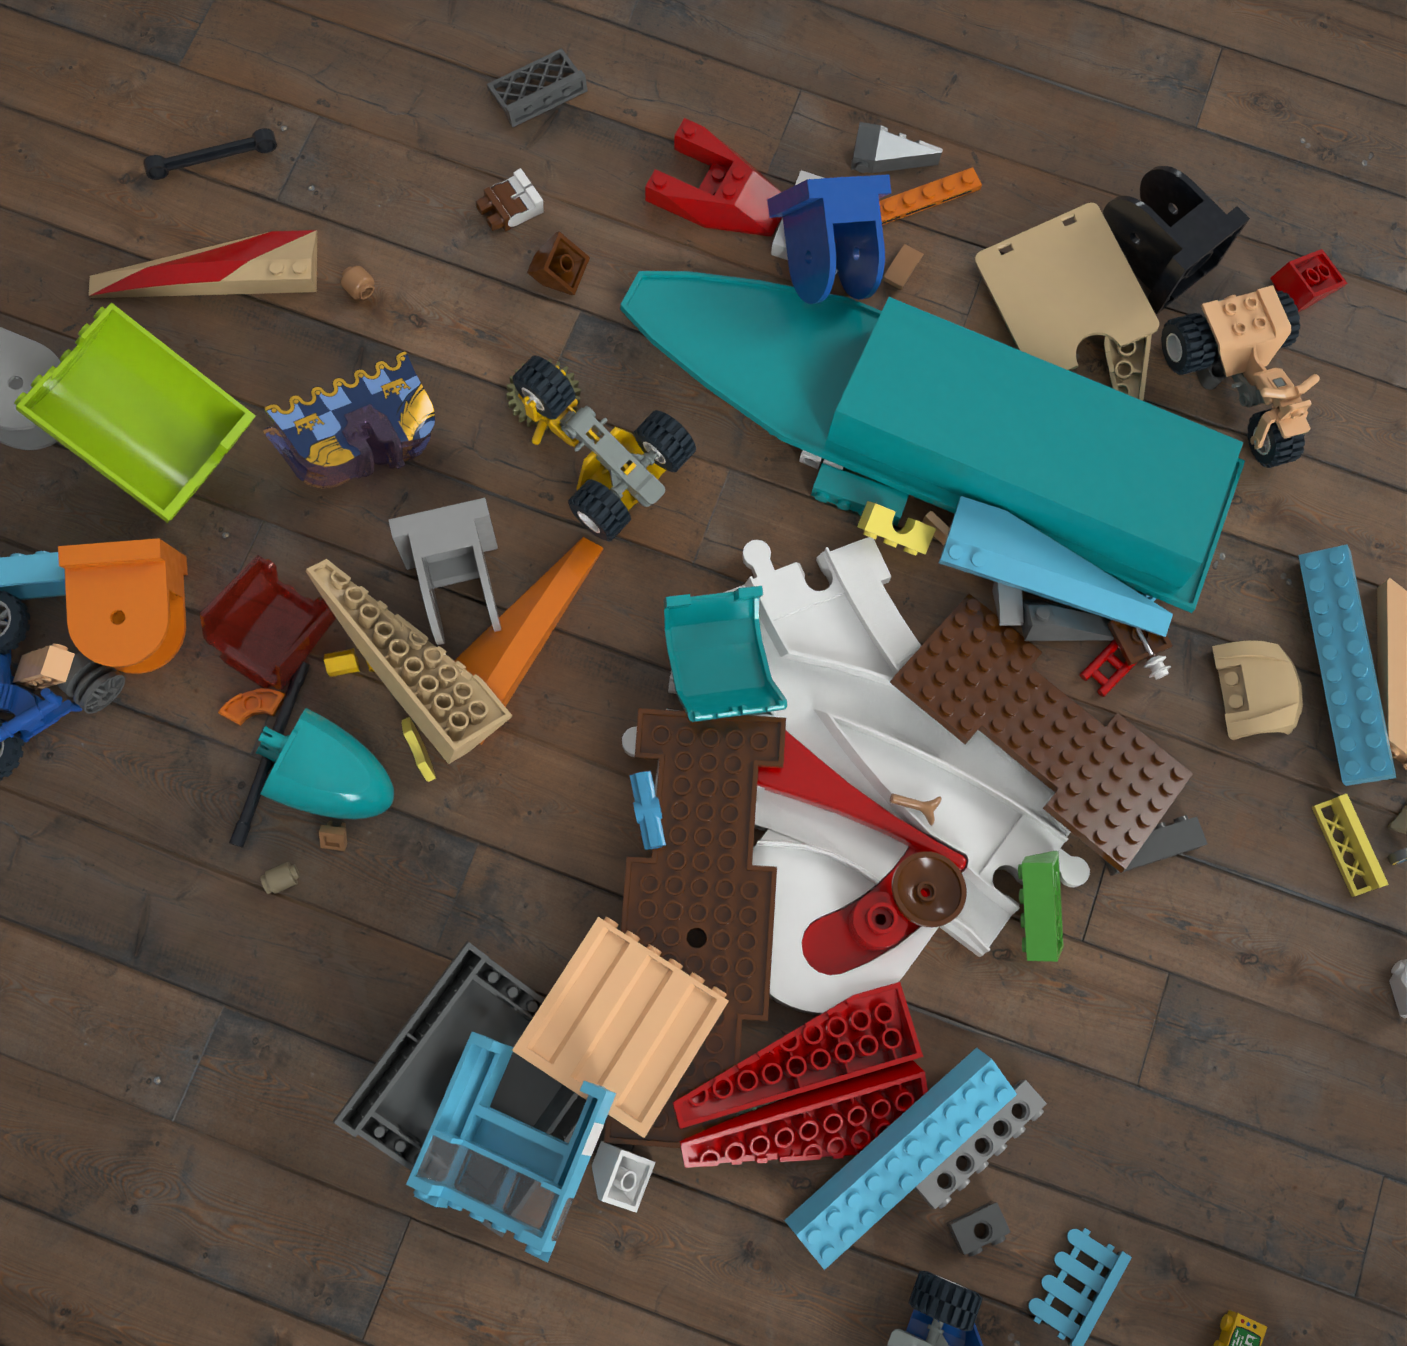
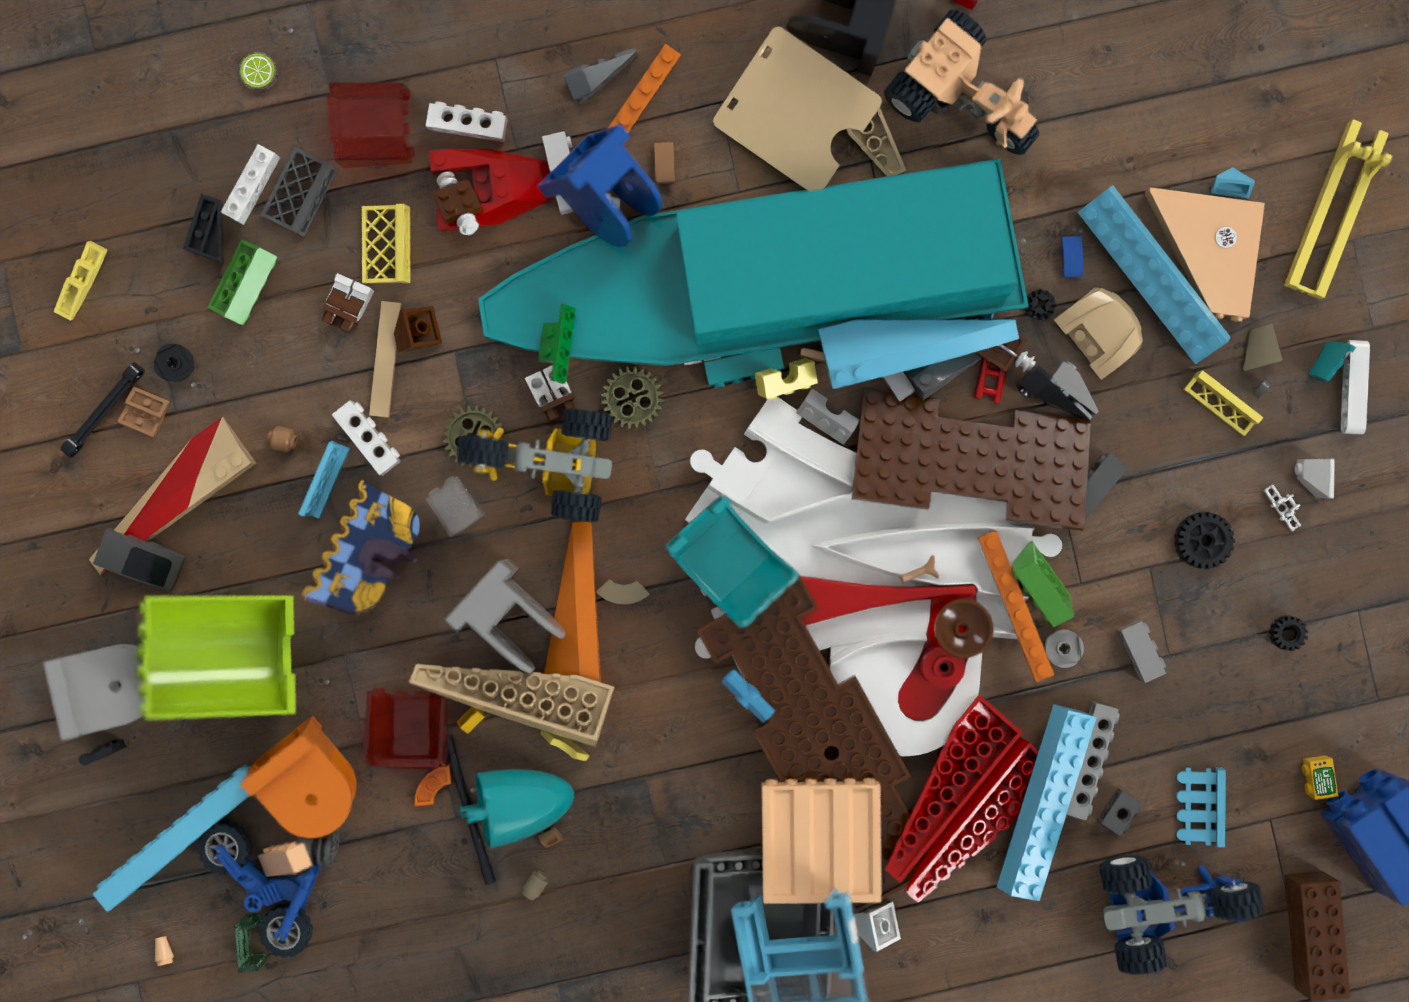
camera: 20 degrees left, 15 degrees up
none -> light yellow slope [54,241,107,321]
none -> dark grey slope [93,528,186,591]
none -> medium nougat slope [117,386,170,439]
none -> black plate [153,344,195,382]
none -> black wedge [183,194,224,264]
none -> bright green slope [207,239,277,325]
none -> white brick [221,144,280,225]
none -> medium azure fence [299,441,350,519]
none -> clear red windscreen [327,83,415,168]
none -> white brick [332,401,401,476]
none -> light yellow fence [362,204,410,284]
none -> tan tile [369,301,402,418]
none -> white brick [426,101,508,143]
none -> clear slope [426,476,486,537]
none -> reddish brown plate [432,171,482,235]
none -> white hips [525,365,575,421]
none -> green bracket [538,304,576,384]
none -> dark tan tile [596,579,650,604]
none -> olive gear [601,367,664,429]
none -> light grey arch [796,389,860,445]
none -> orange plate [977,530,1054,682]
none -> black wedge [1016,365,1092,420]
none -> black gear [1025,289,1056,320]
none -> light grey plate [1044,629,1084,668]
none -> light grey slope [1051,361,1099,415]
none -> blue slope [1061,235,1083,278]
none -> light grey brick [1117,620,1166,683]
none -> black wheel [1174,512,1235,569]
none -> white piece [1263,485,1302,531]
none -> black tyre [1269,616,1308,651]

